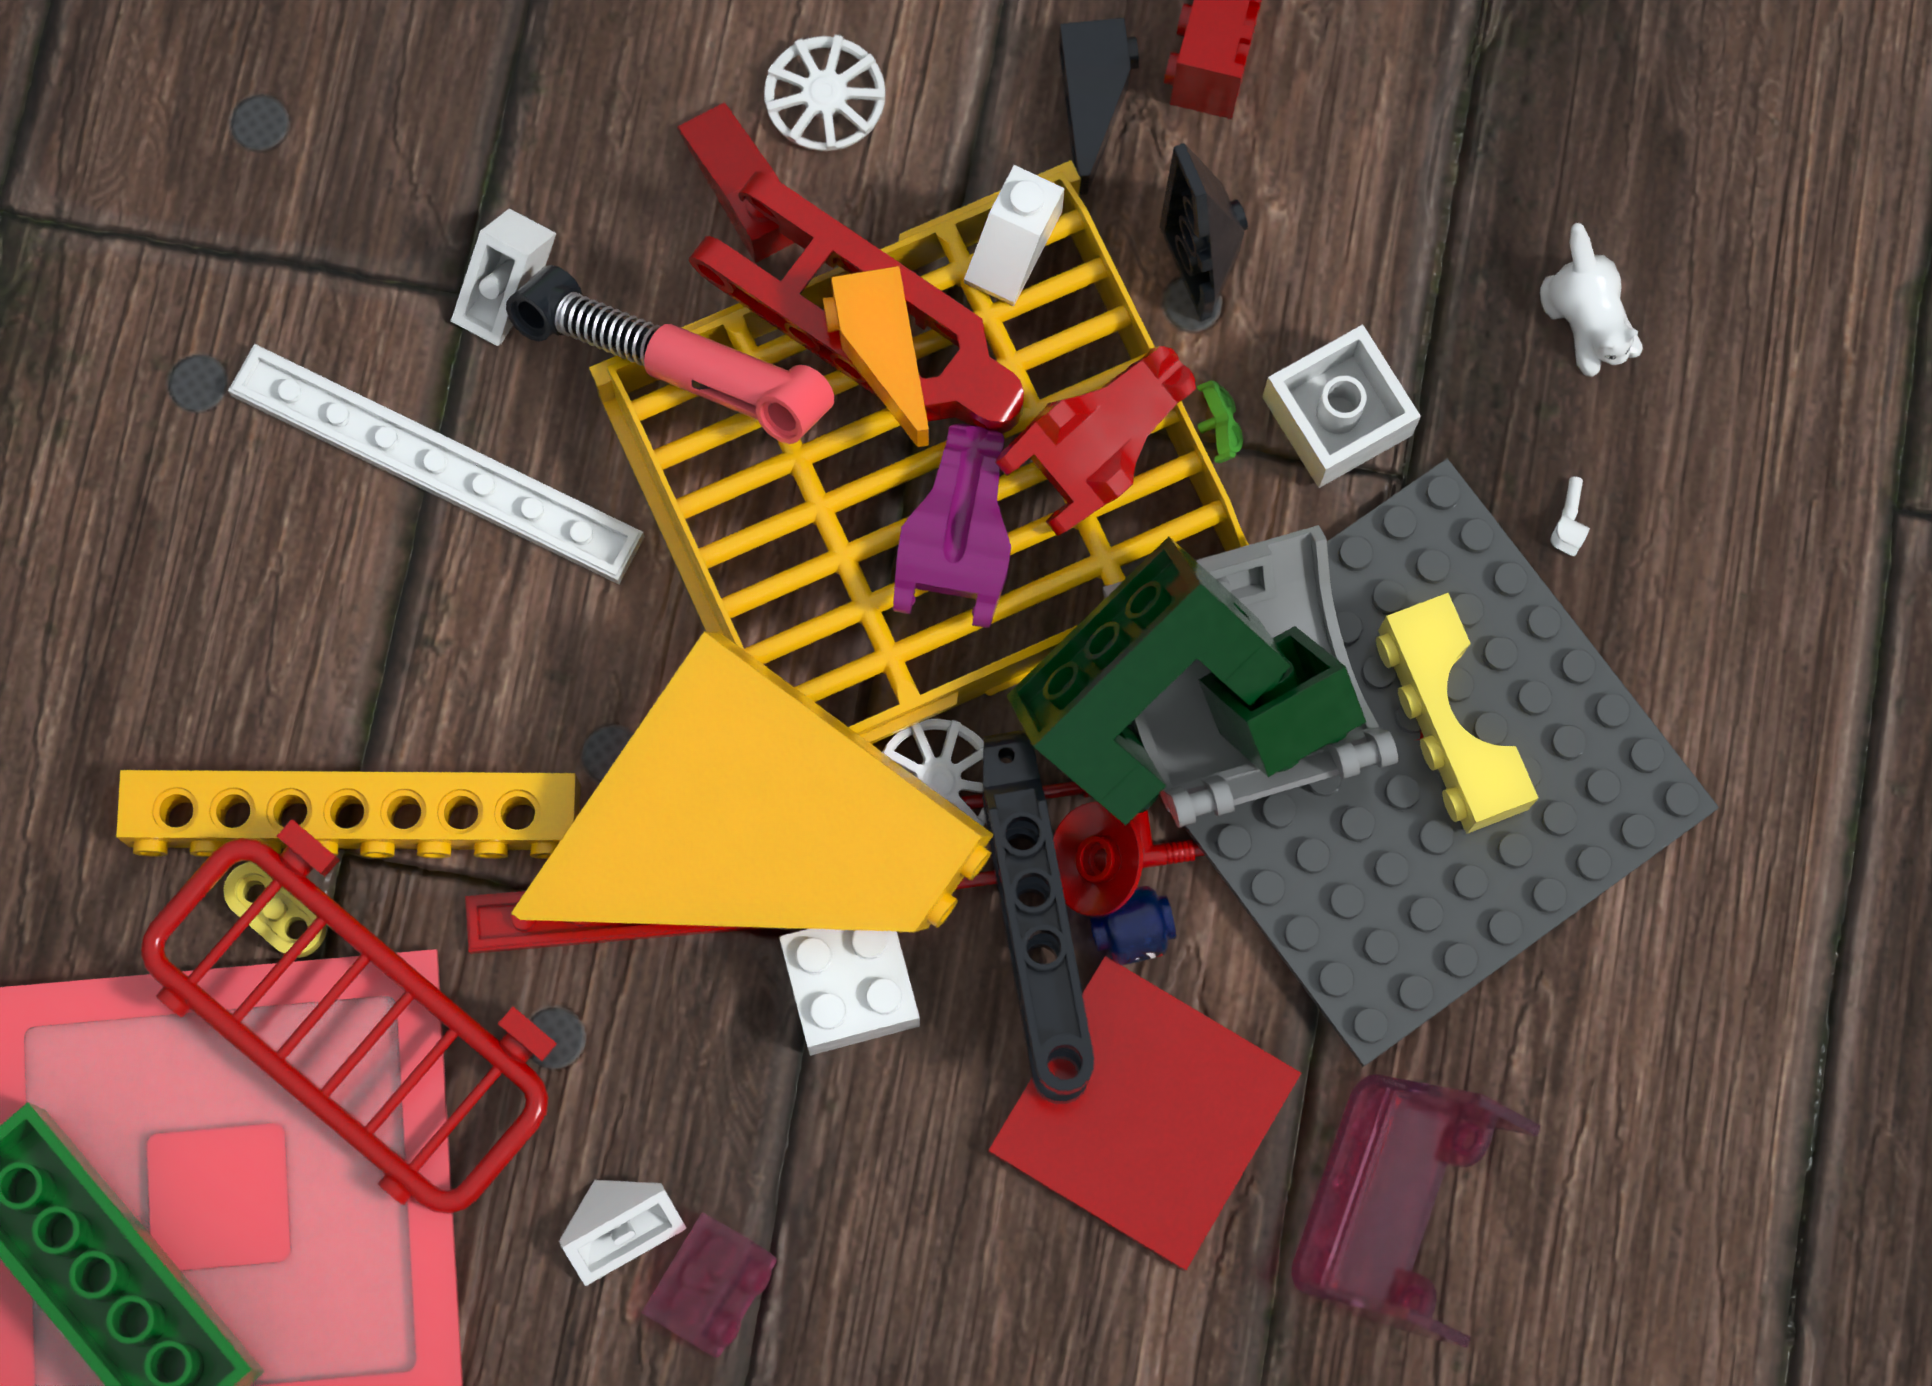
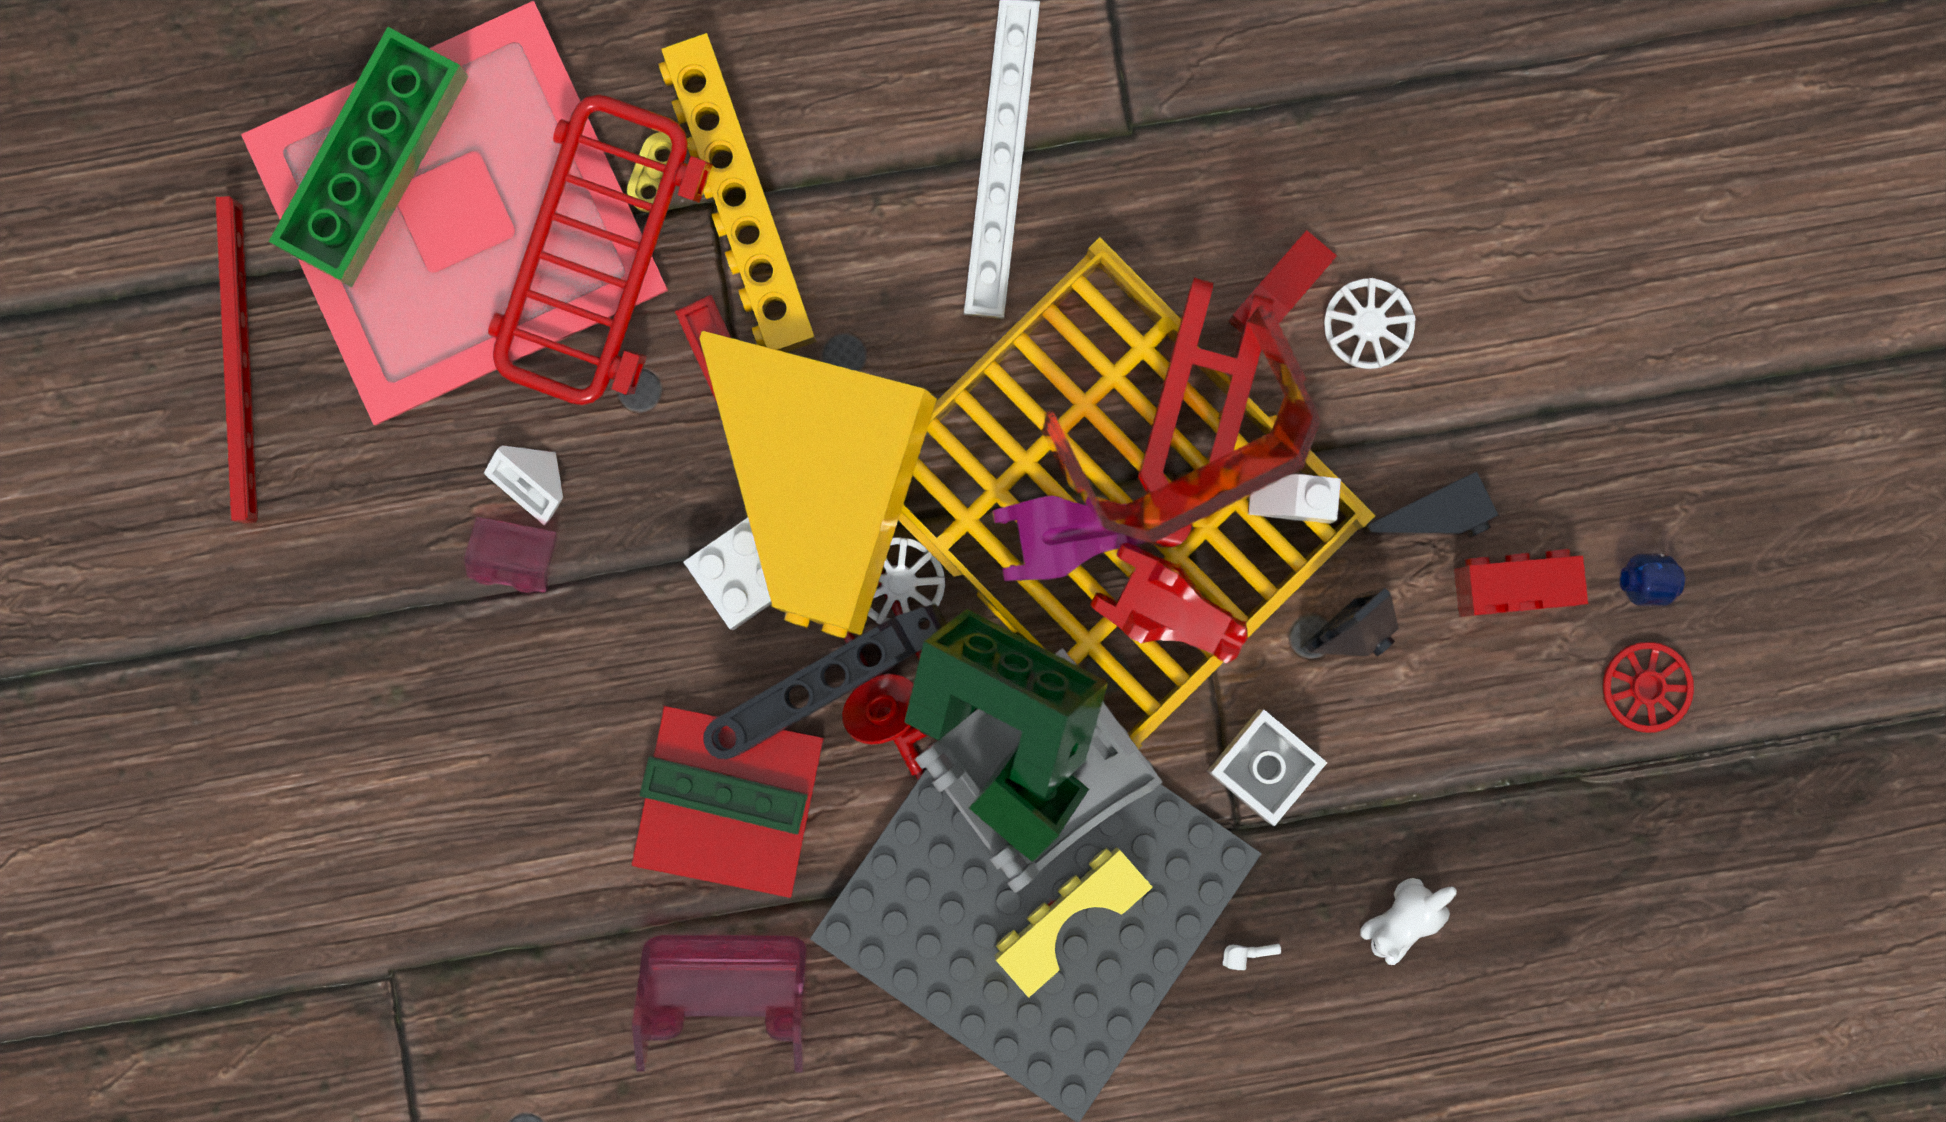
camera: 70 degrees right, 10 degrees up
white slope [451,209,556,346] -> none
piece [506,265,835,444] -> none
light orange slope [823,266,929,447] -> none
clear blue head [1090,886,1176,965] -> none
bright green piece [1196,380,1243,464] -> none
none -> dark green tile [639,756,808,835]
none -> clear red piece [1042,305,1320,543]

